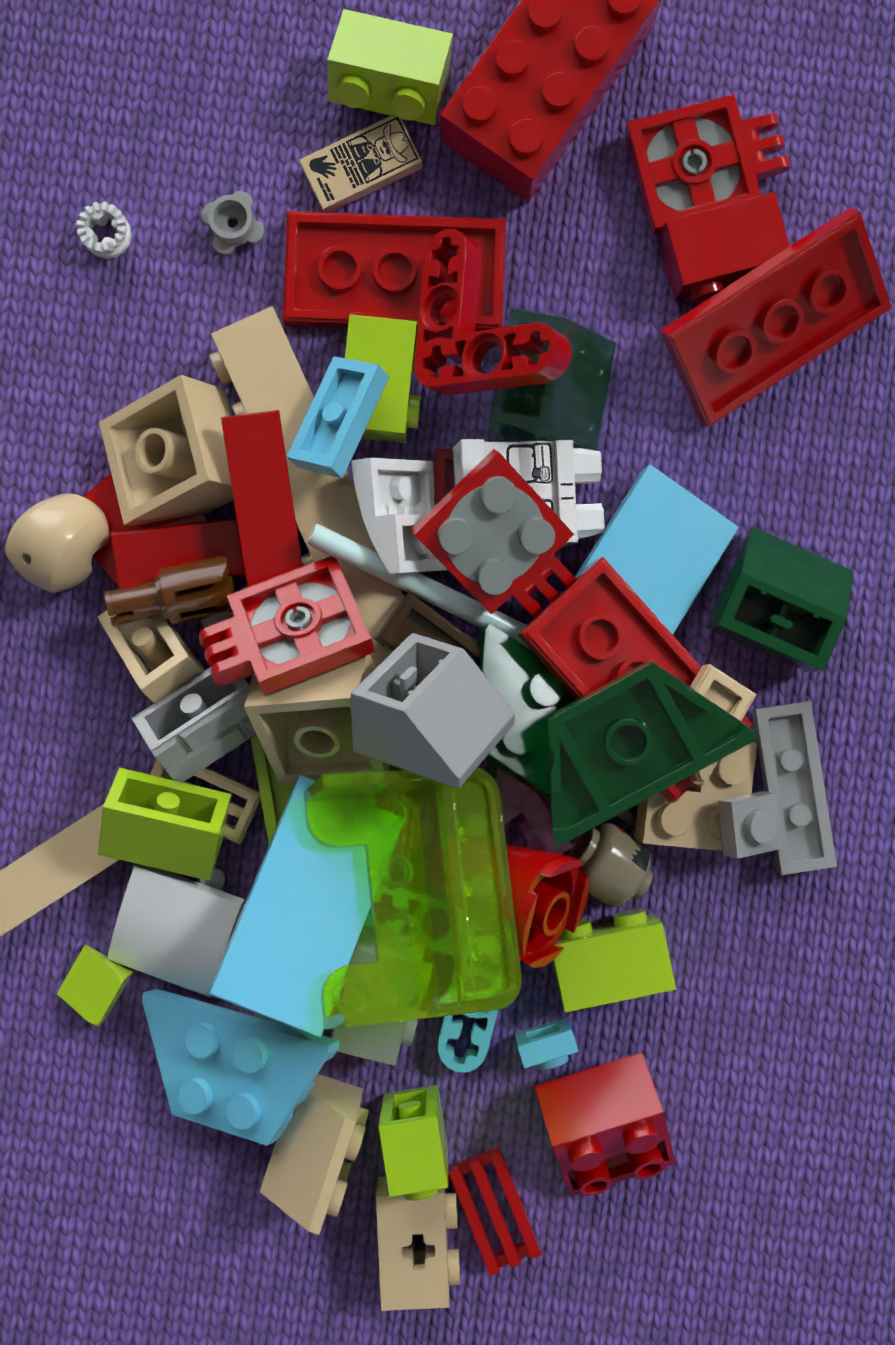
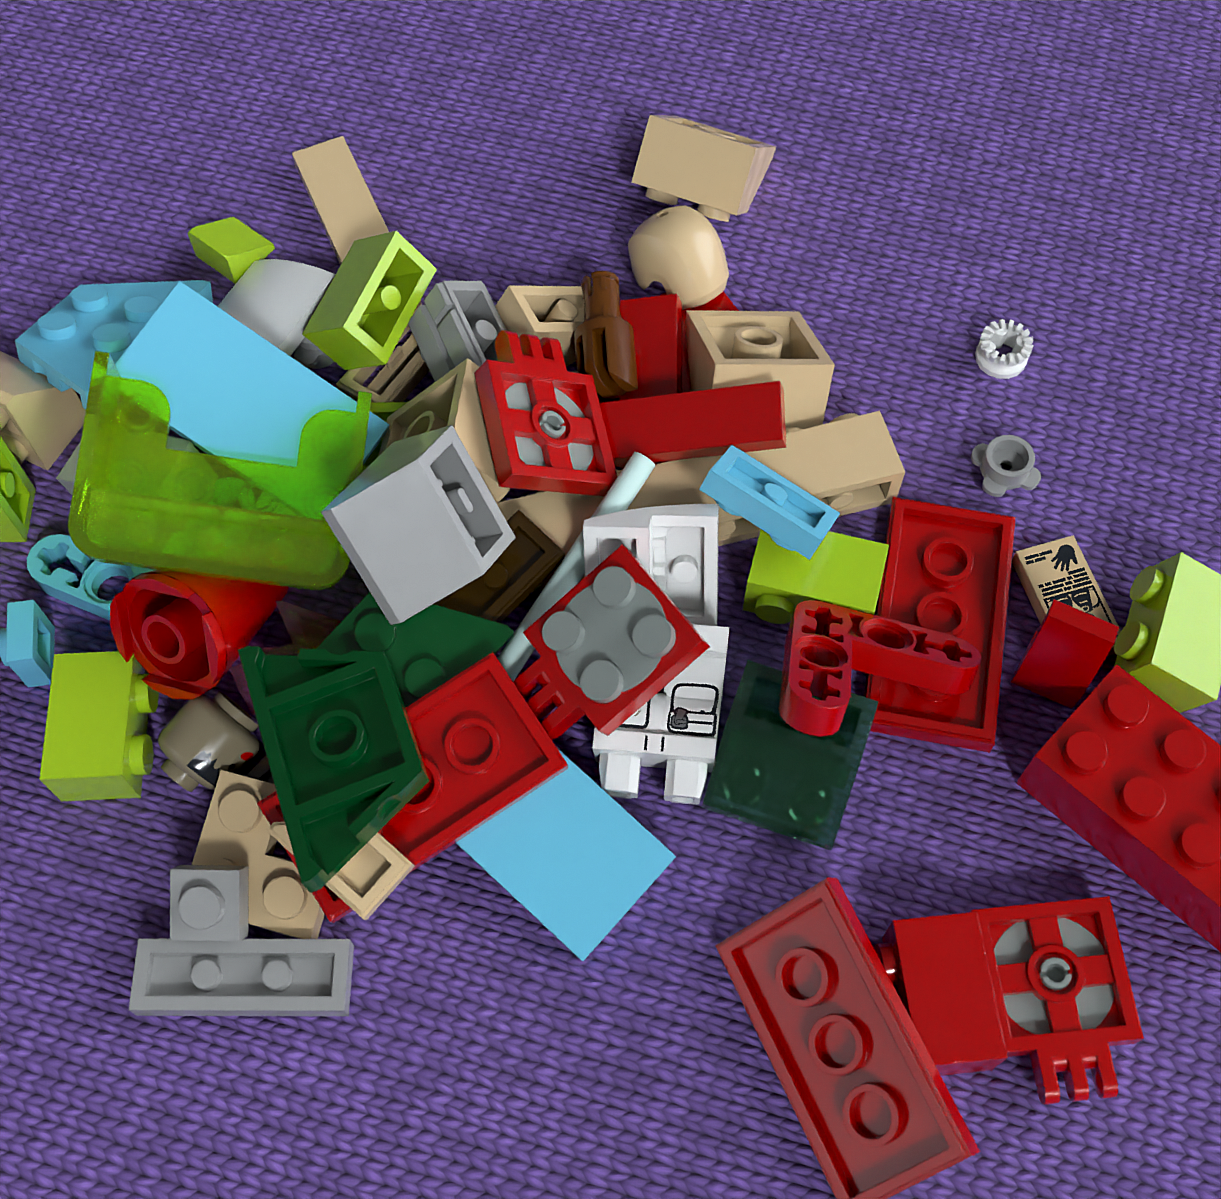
camera: 95 degrees right, 25 degrees down
dark green slope [706,526,854,672] -> none
none -> red slope [1011,599,1119,709]

